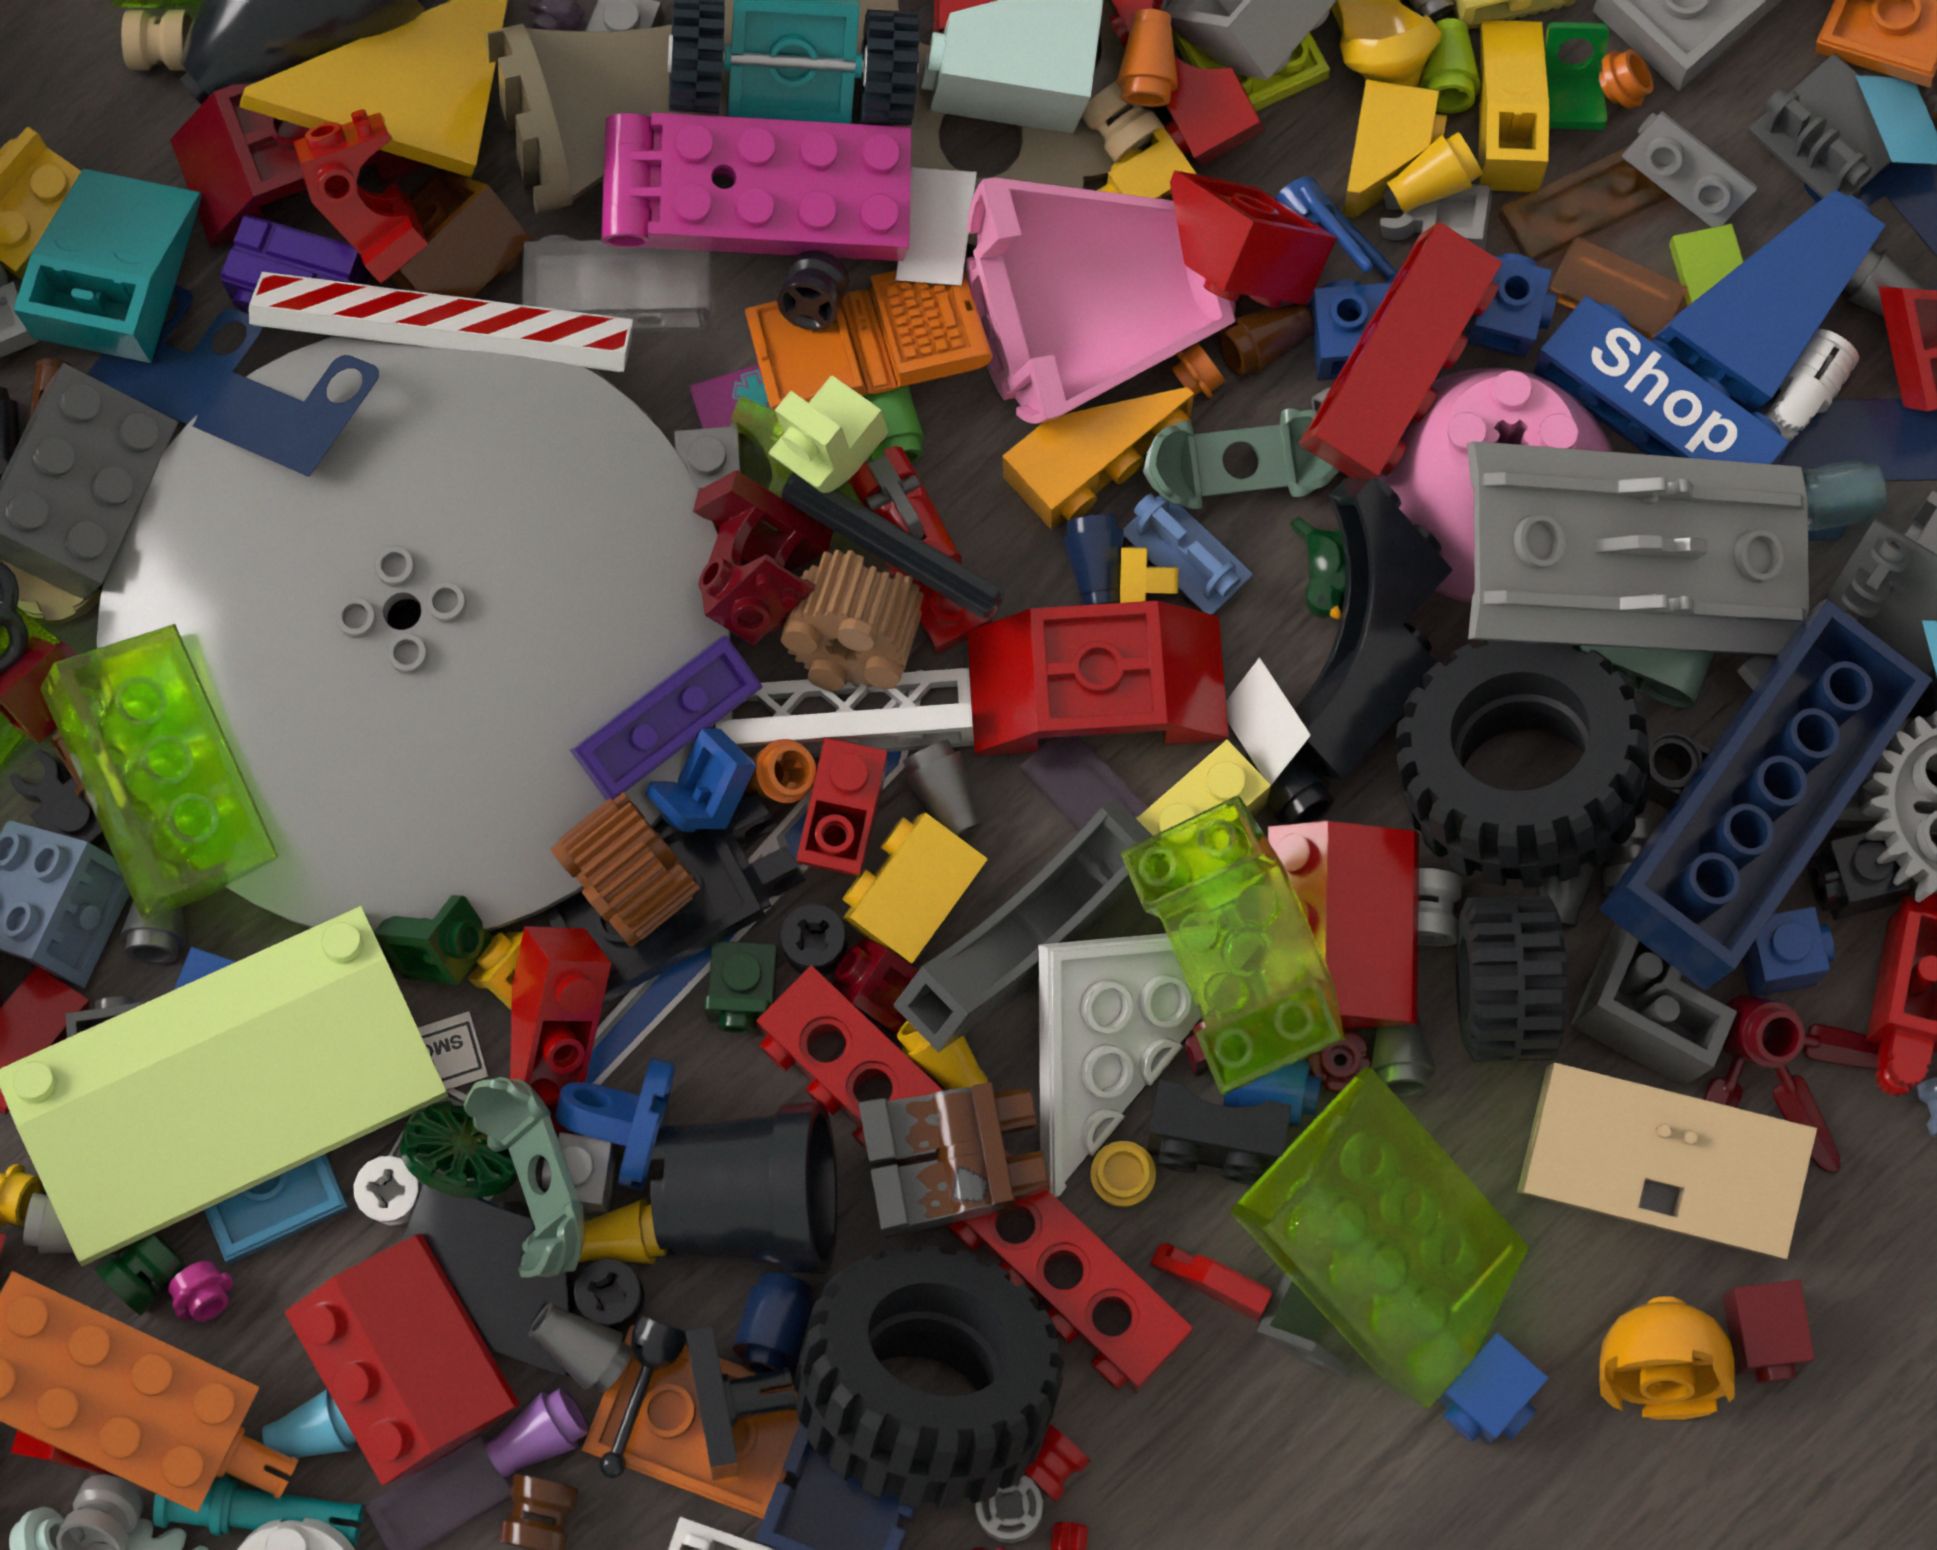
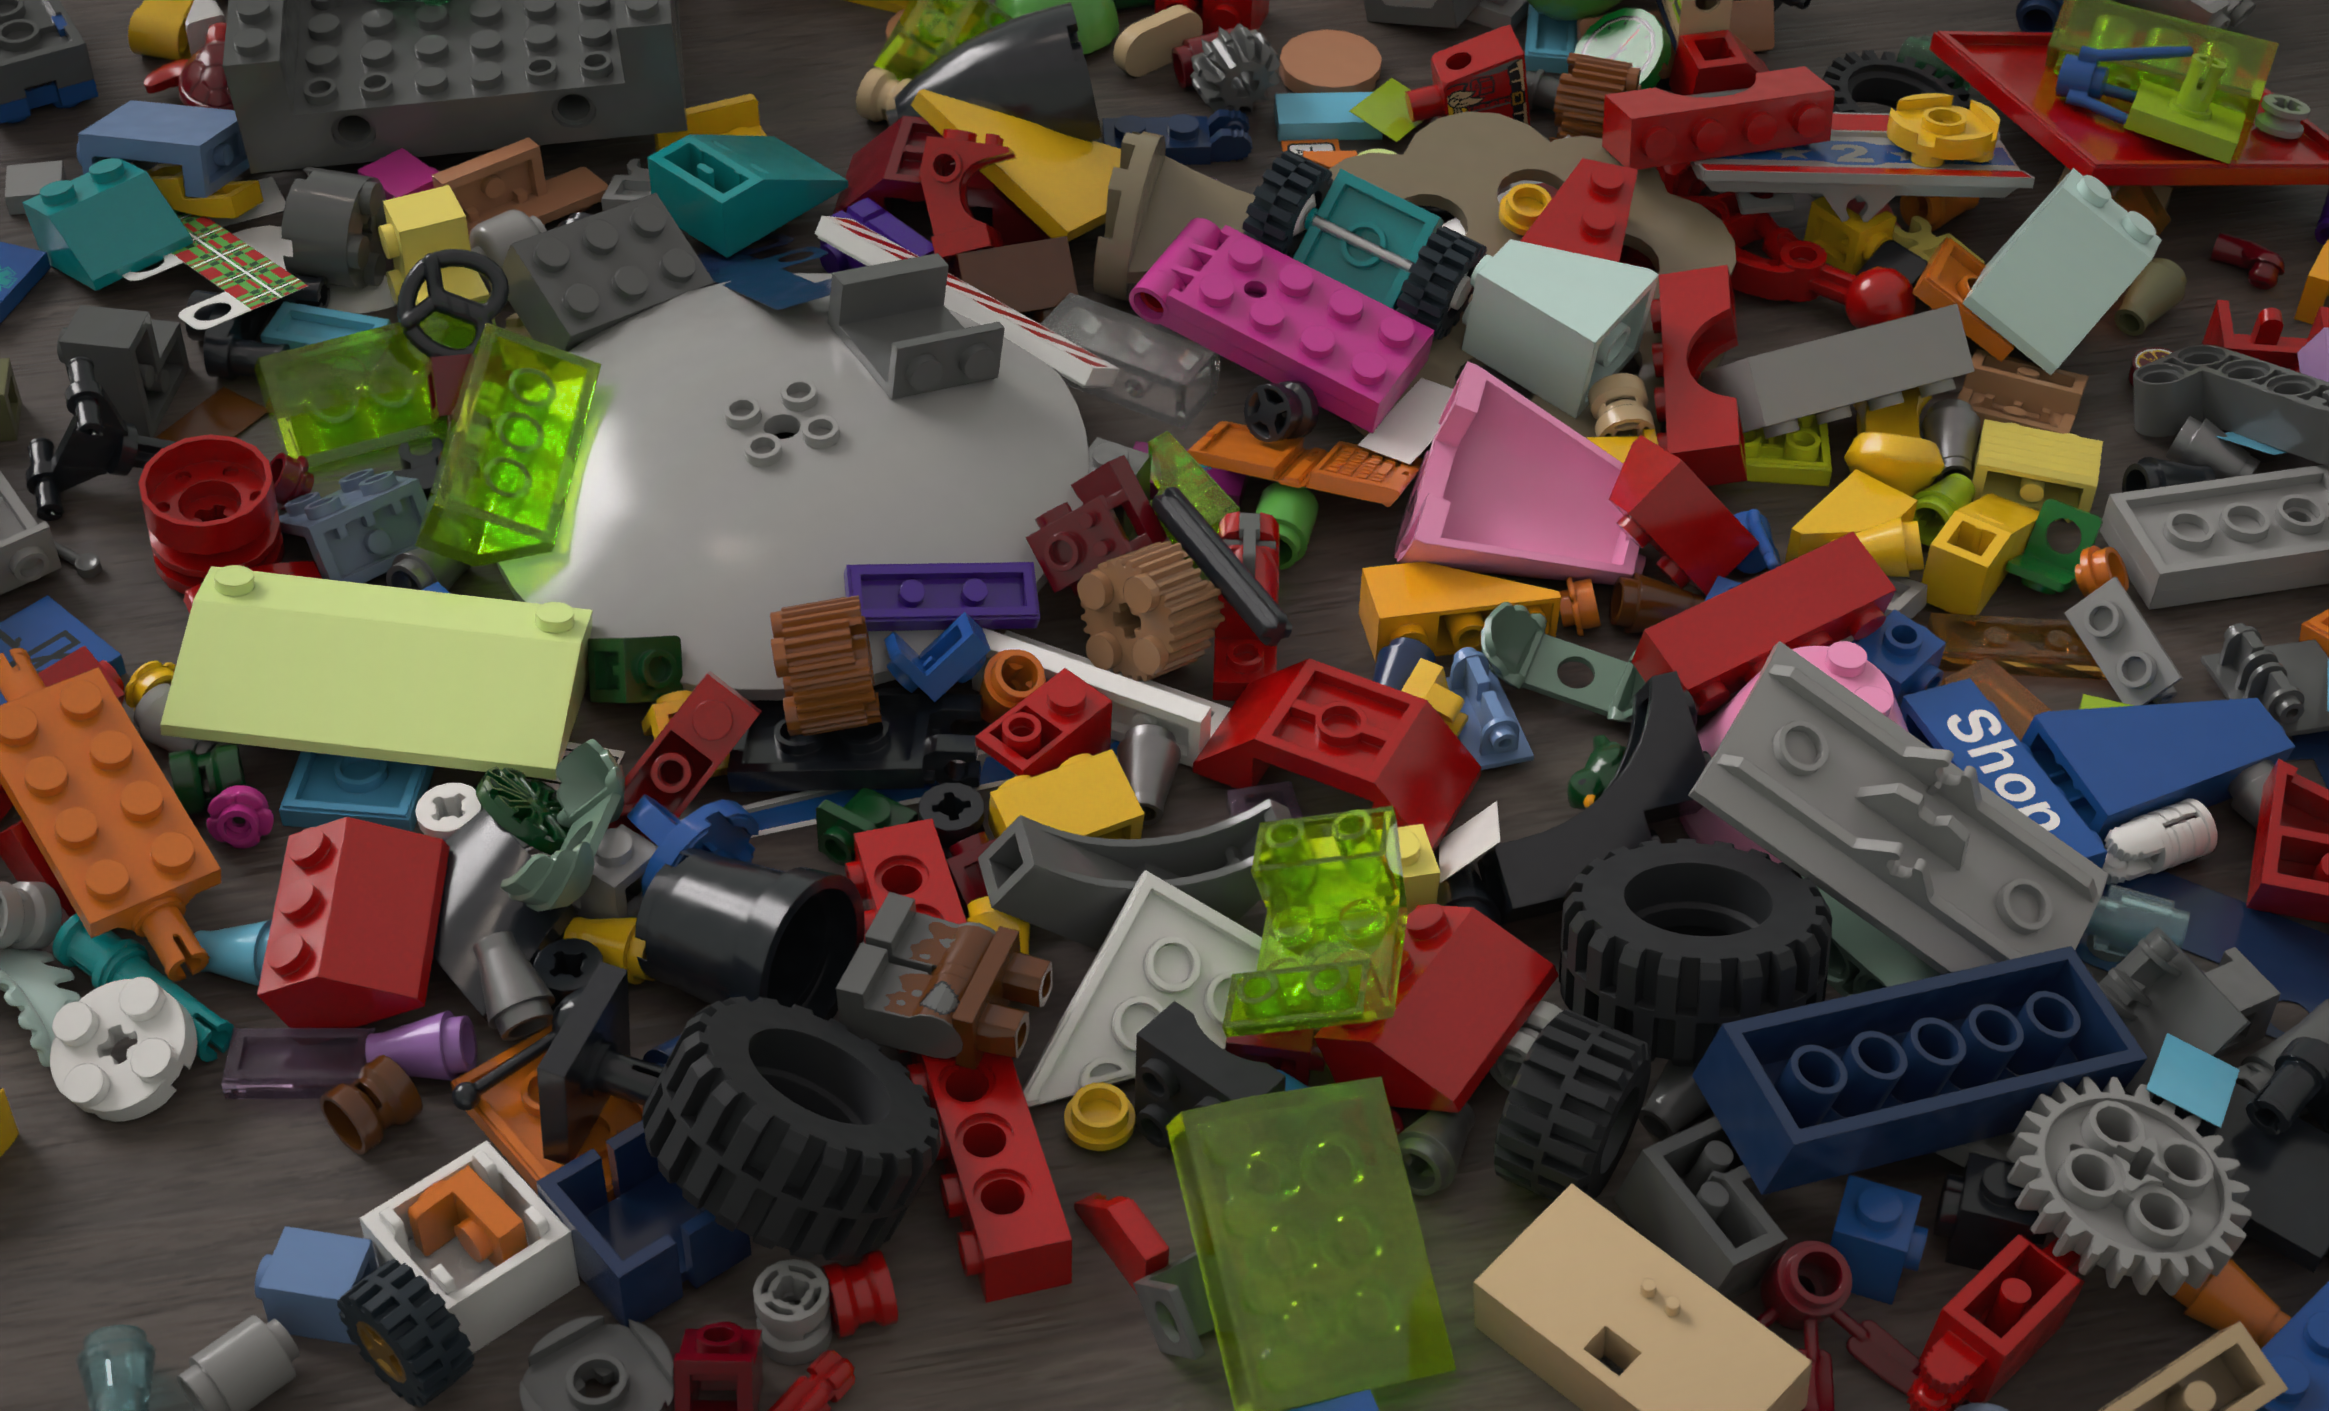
camera: 25 degrees right, 30 degrees down
yellowish green brick [768,375,889,493] -> none
orange cone [1116,9,1178,107] -> none
none -> dark grey panel [827,253,1005,400]

